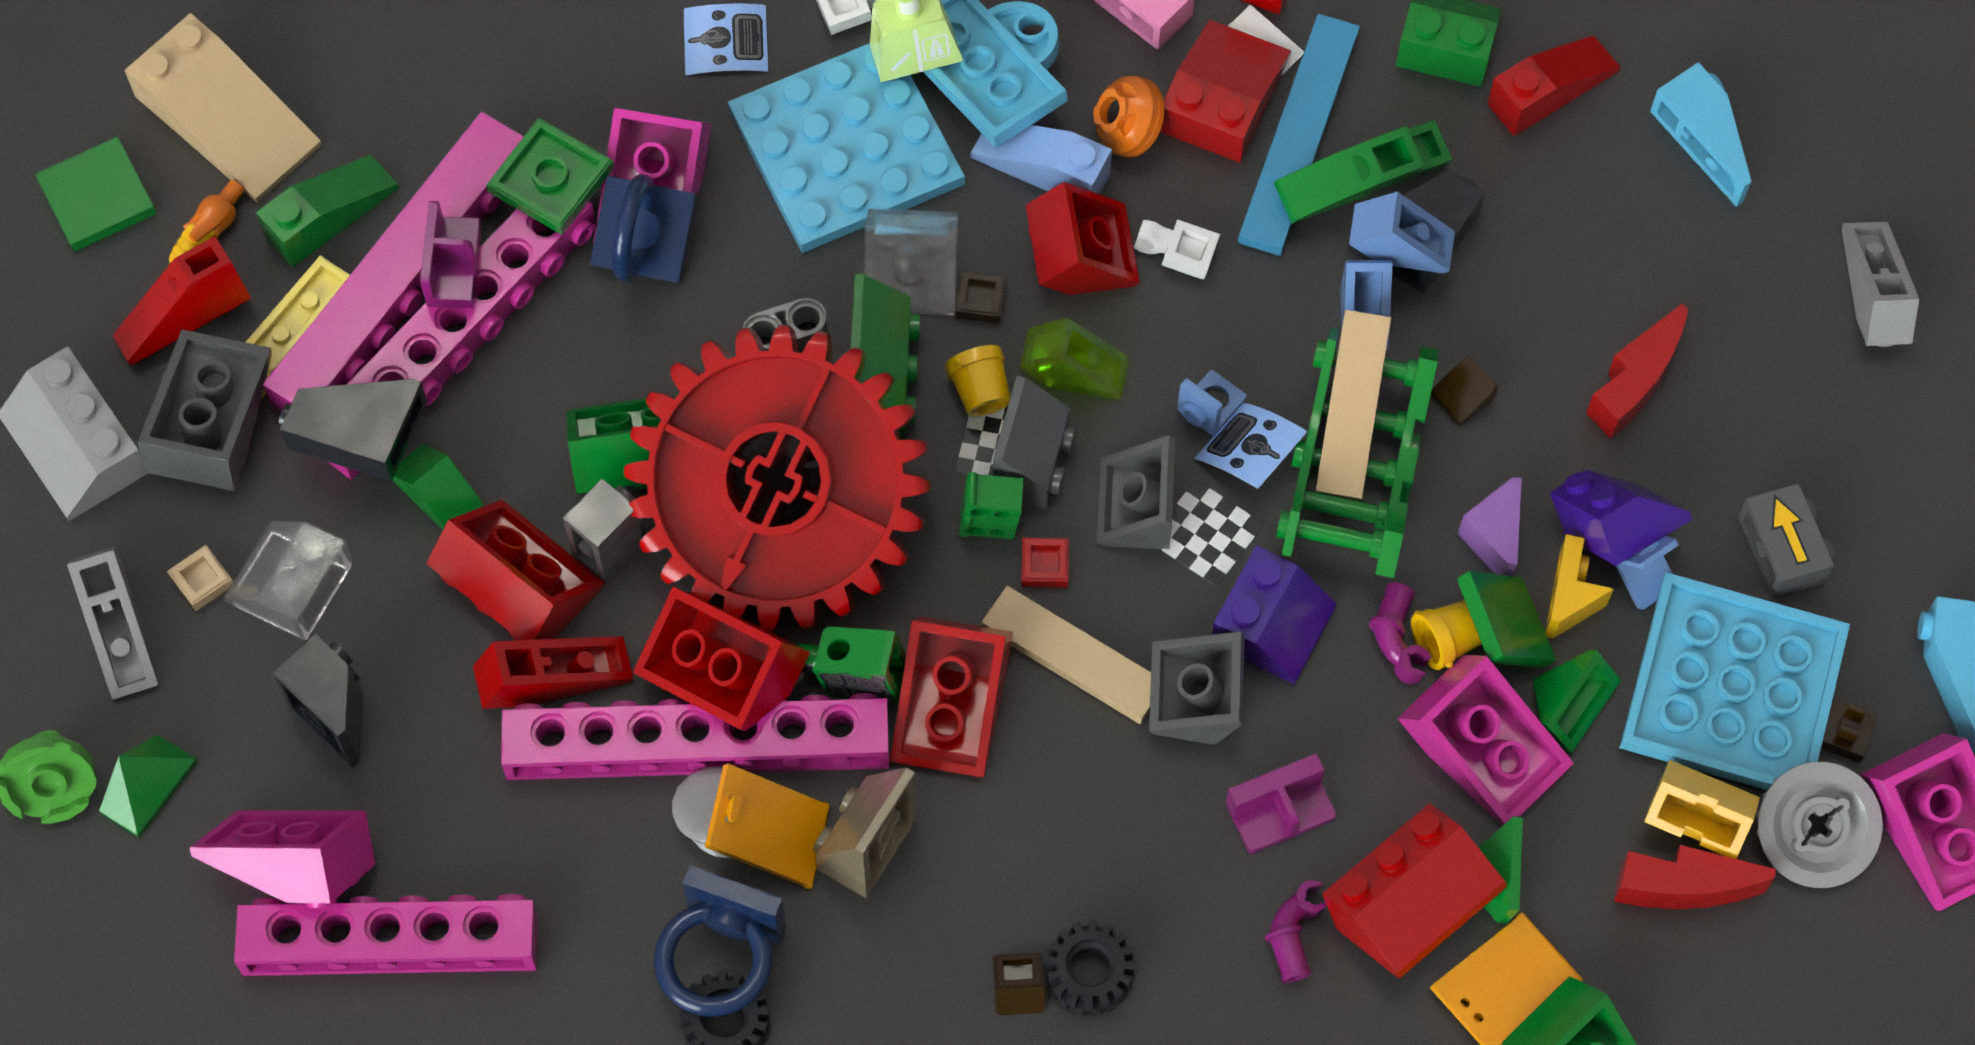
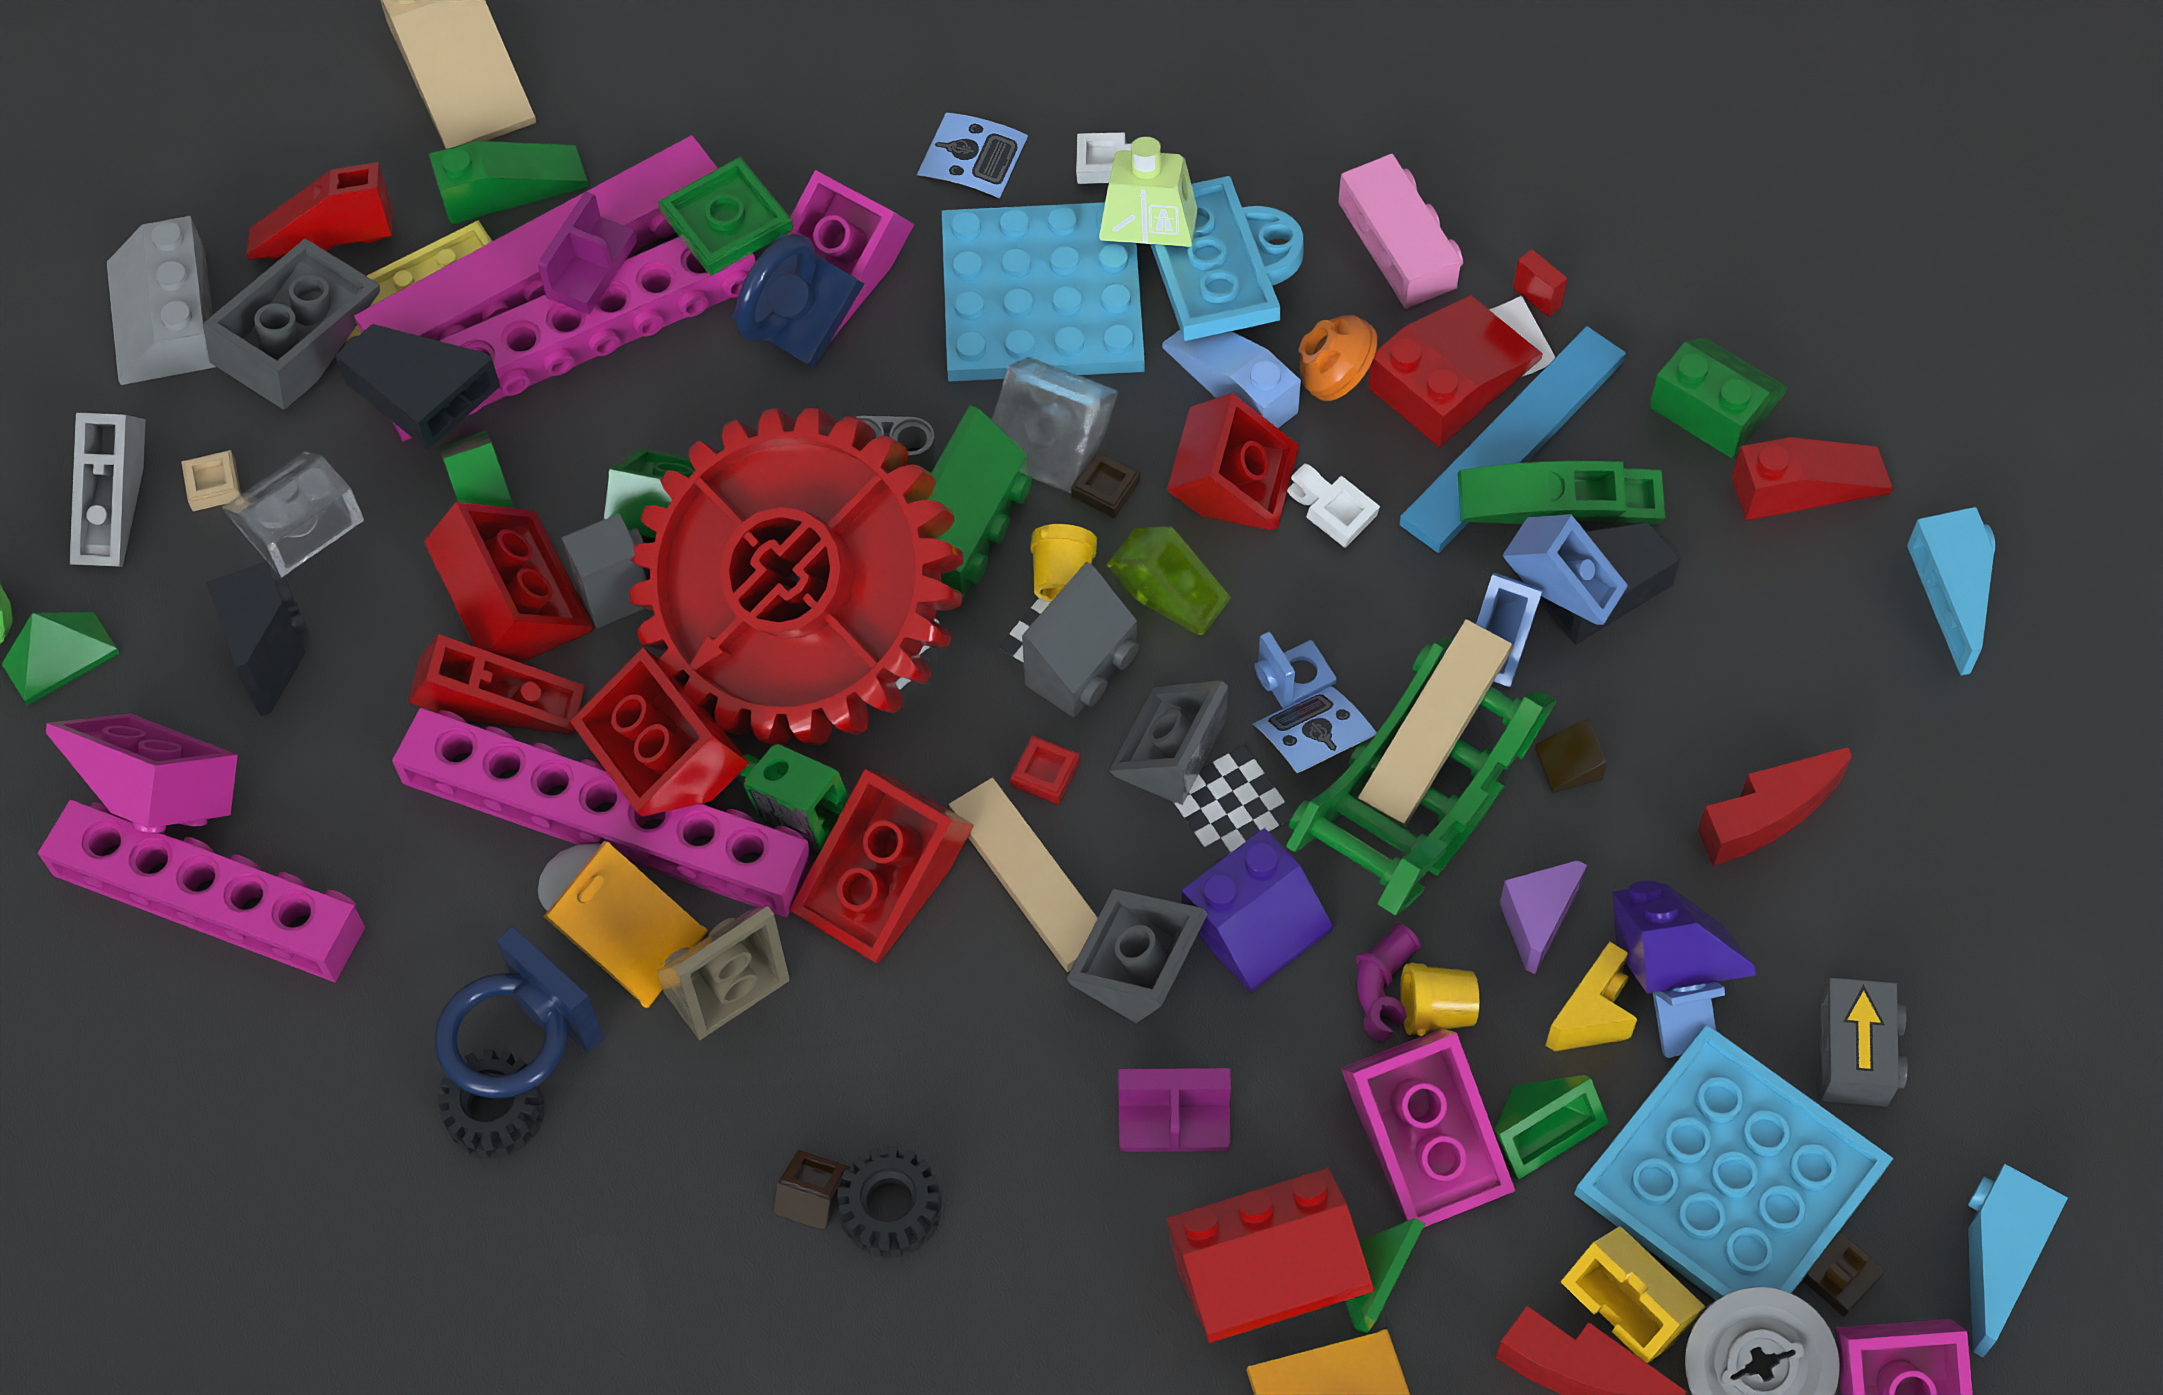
camera: 25 degrees right, 5 degrees down
green tile [35,137,157,252] -> none
orange piece [169,180,245,263] -> none
green piece [958,472,1023,540] -> none
magenta piece [1264,880,1326,984] -> none
green tile [1457,570,1557,668] -> none
light grey slope [1842,221,1919,347] -> none

